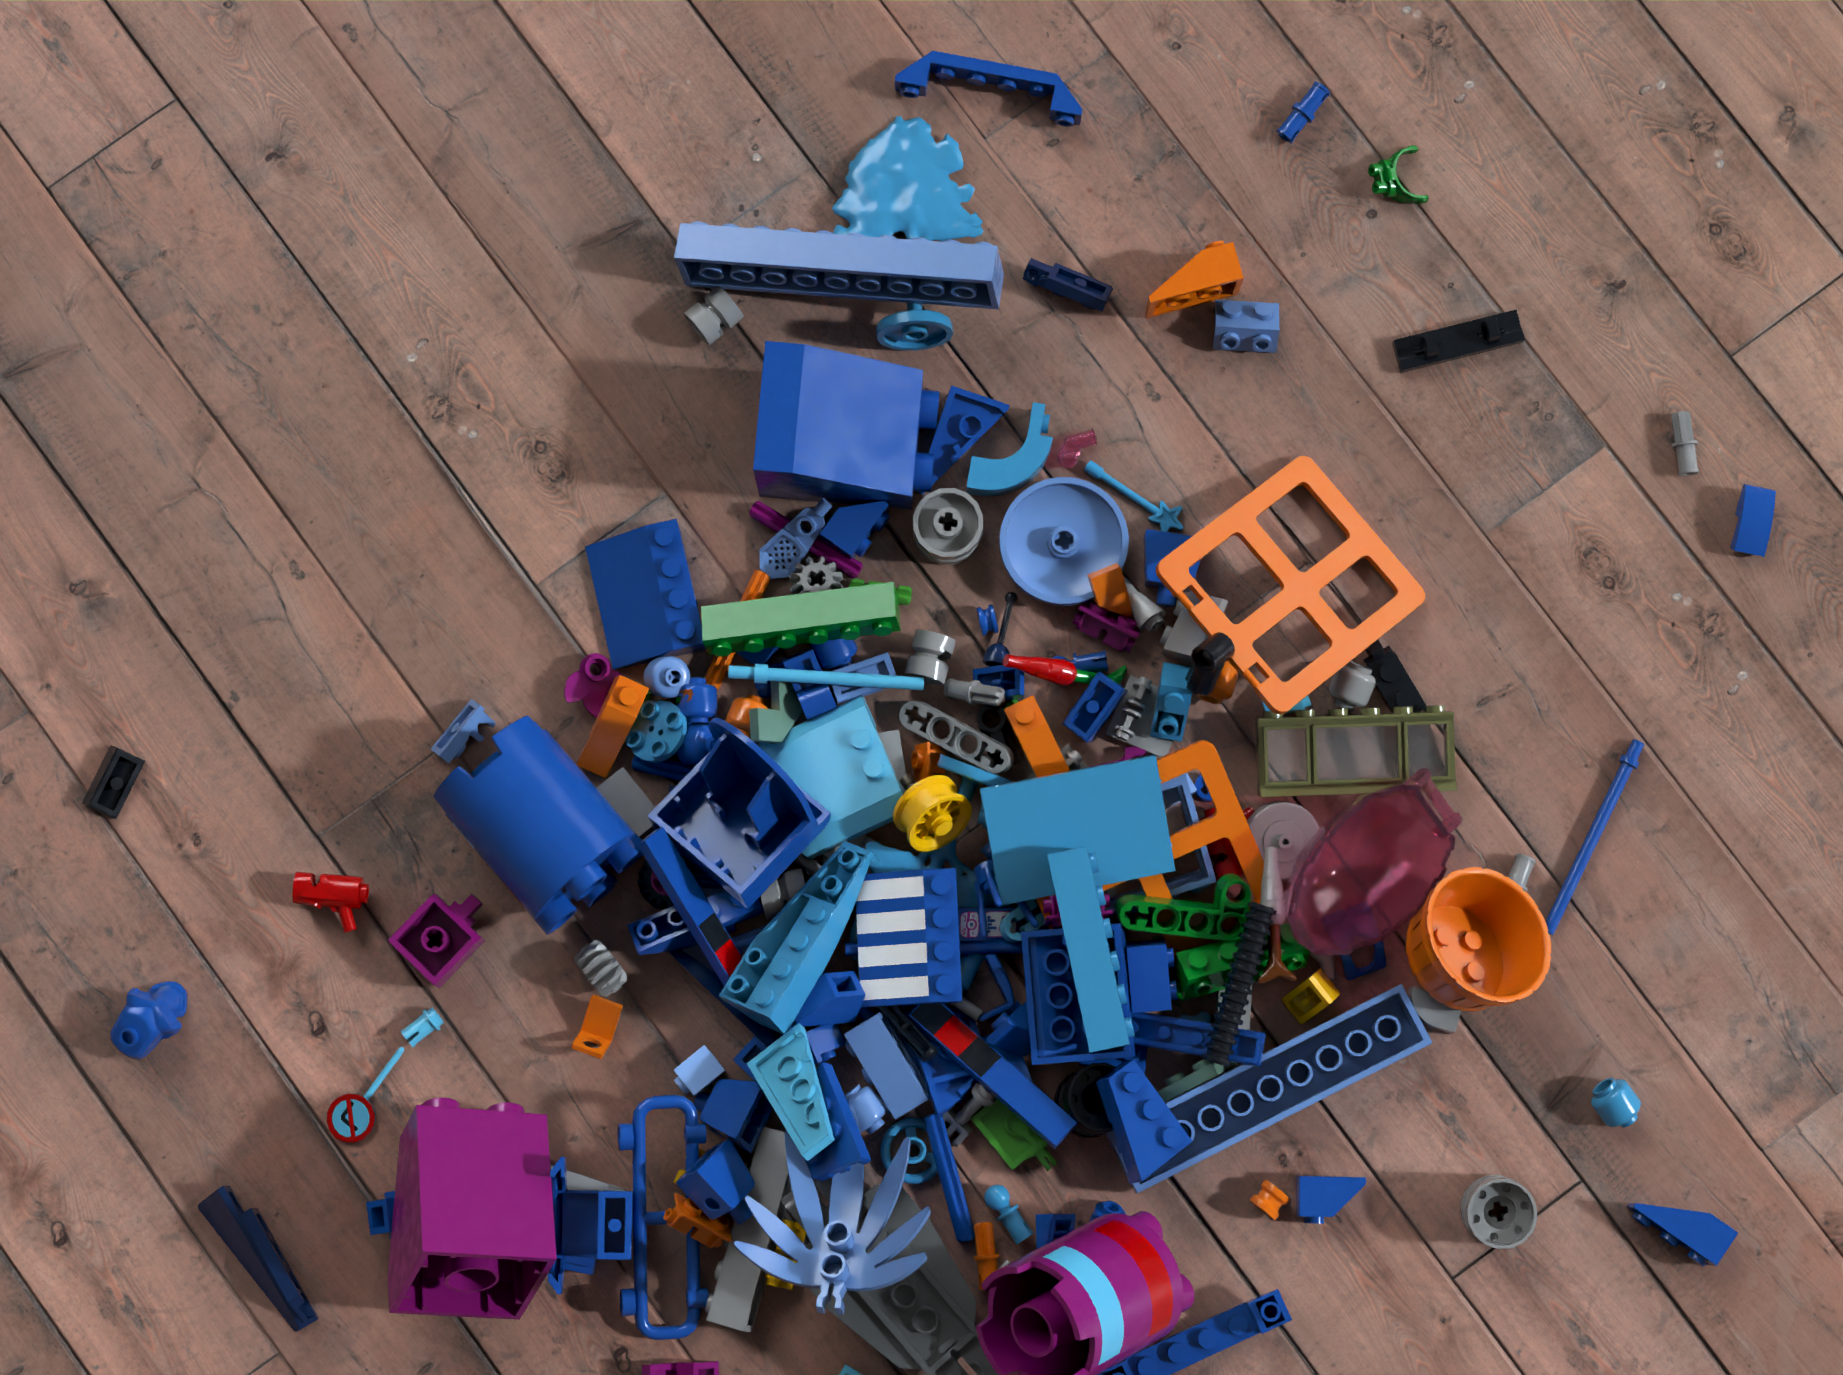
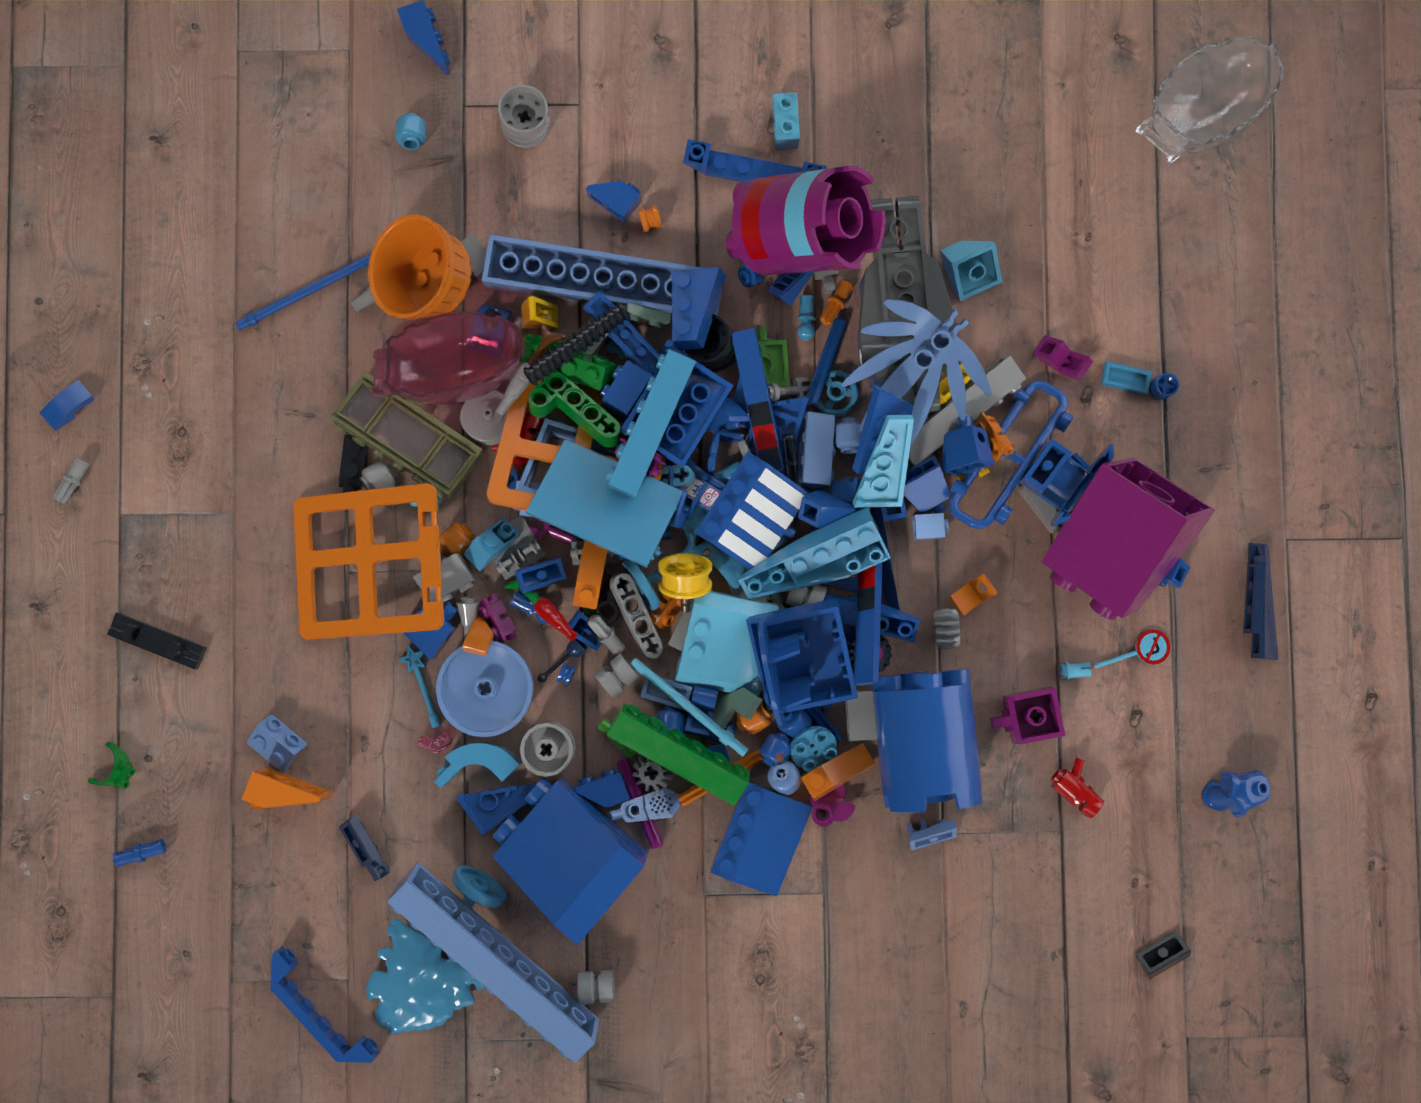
camera: 145 degrees left, 5 degrees up
black piece [1185,632,1235,696] -> none

